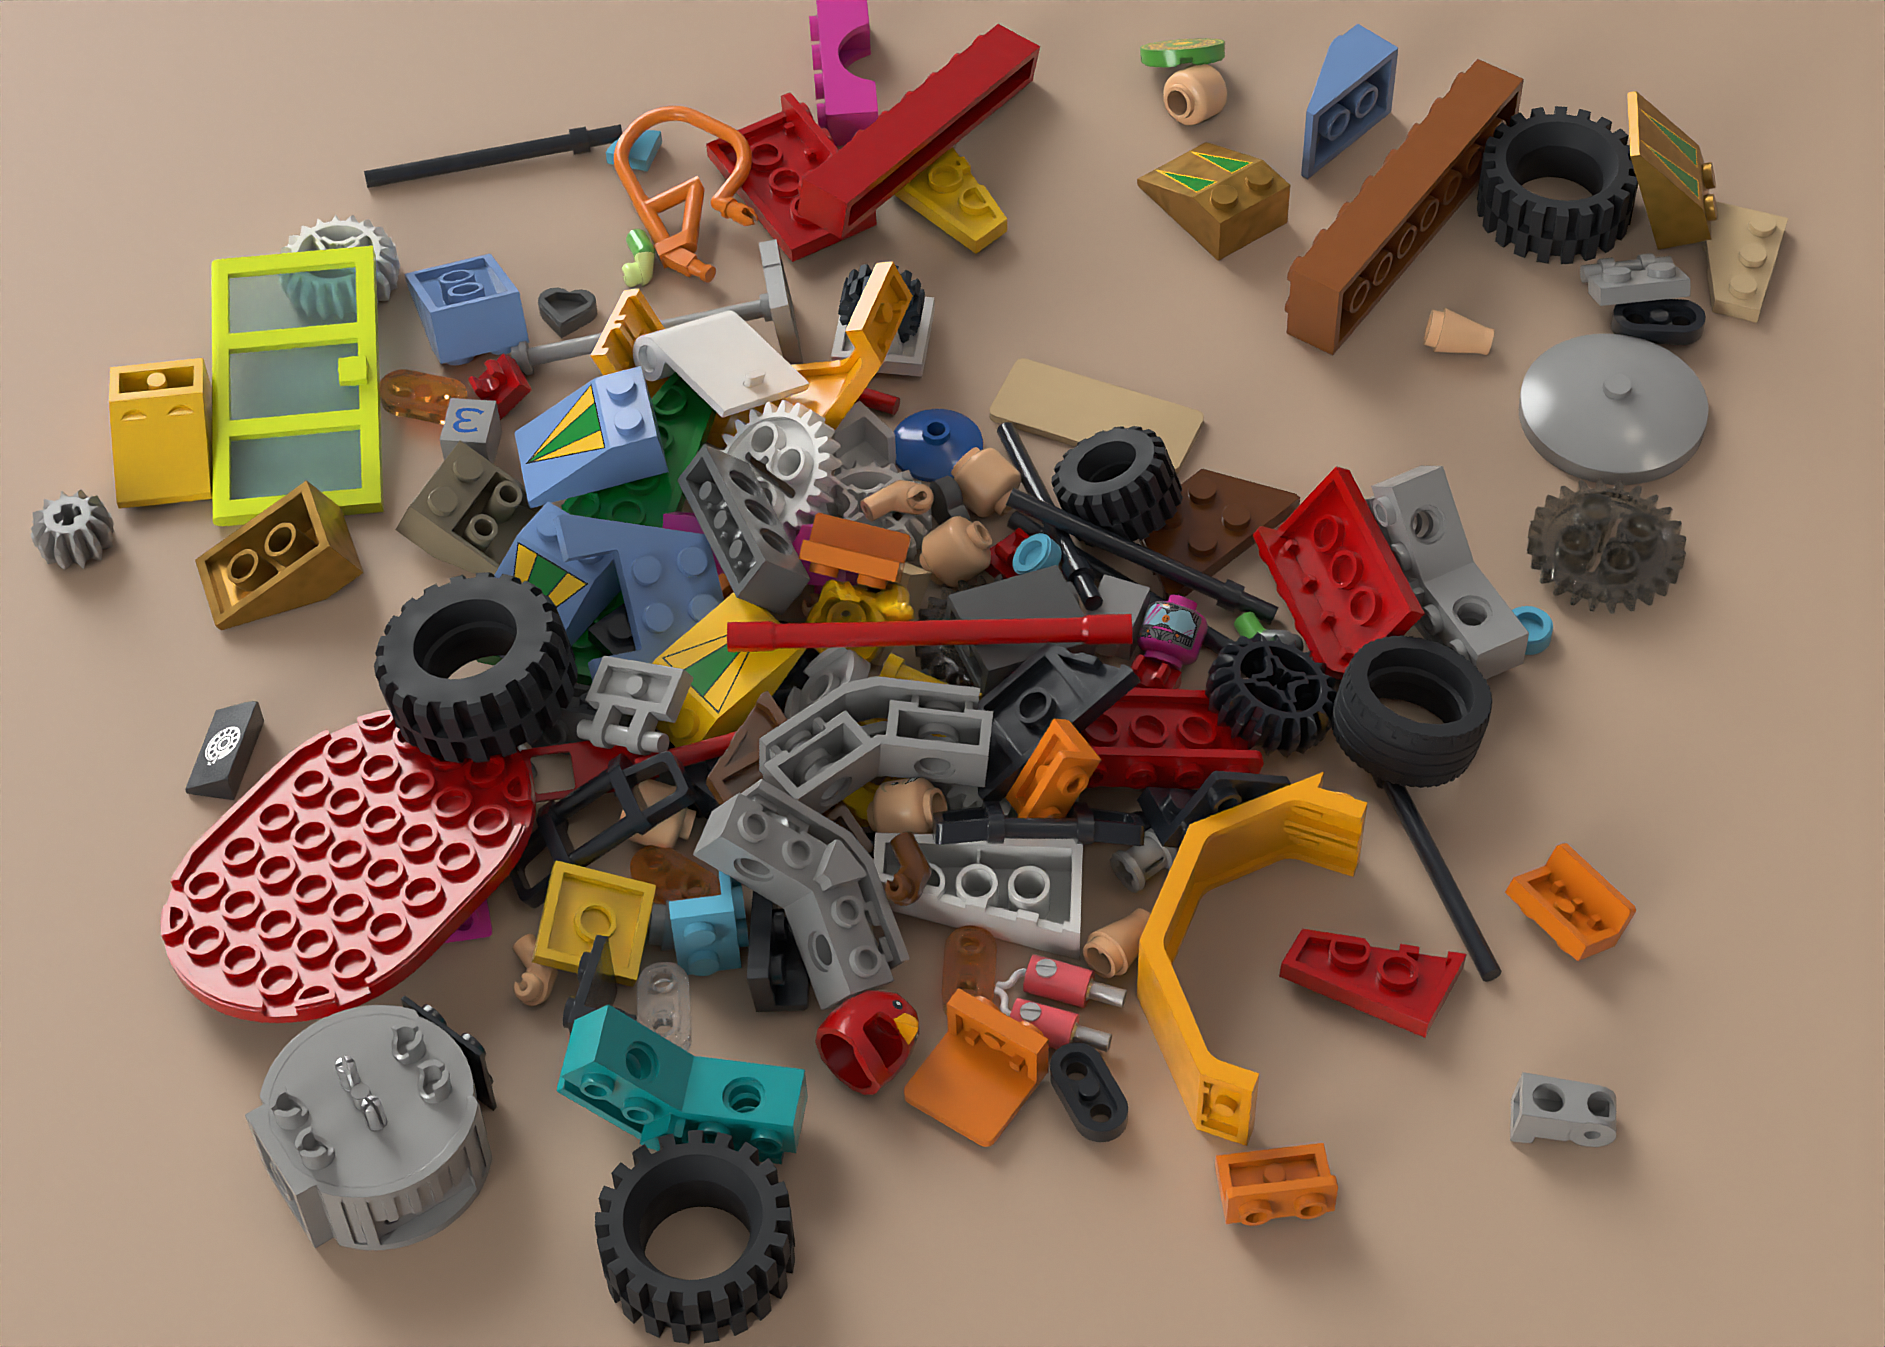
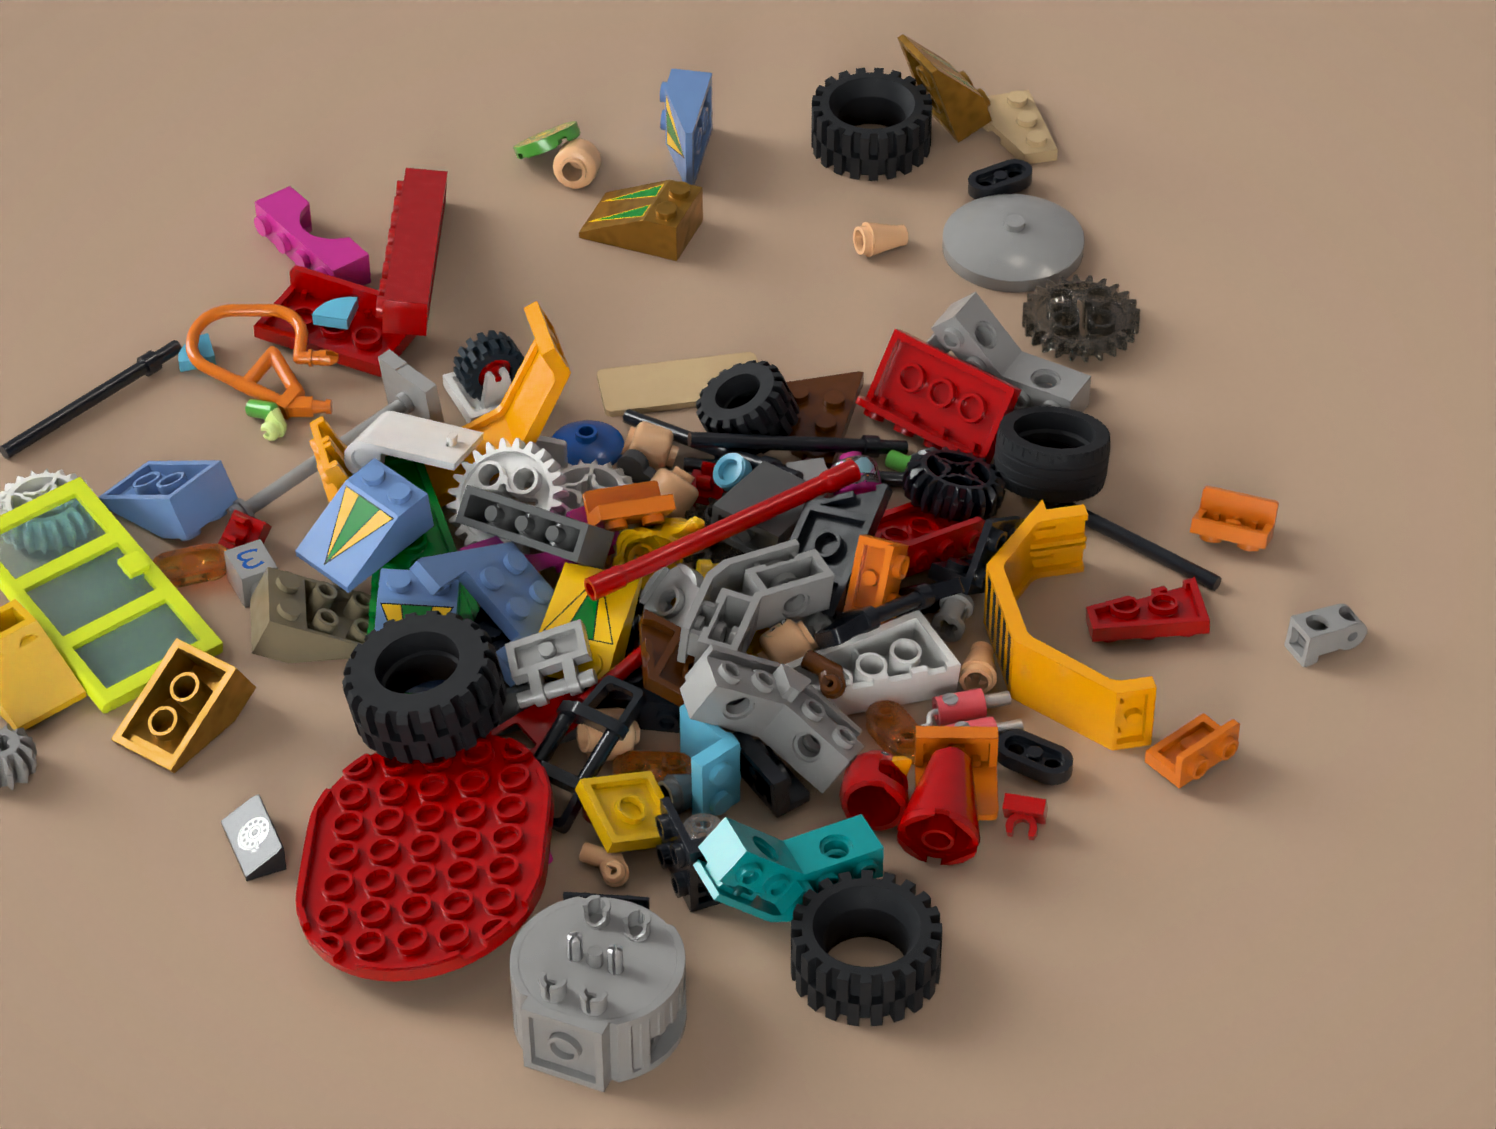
camera: 35 degrees left, 10 degrees down
dark grey tile [538,287,597,339] -> none
light nougat arm [860,480,934,522] -> none
yellow wing [895,147,1007,254] -> none
dark orange brick [1285,59,1524,356] -> none
light grey plate [1580,253,1690,306] -> none
none -> medium azure tile [312,297,359,330]
none -> red cone [897,747,980,865]
none -> red tile [1002,793,1048,841]

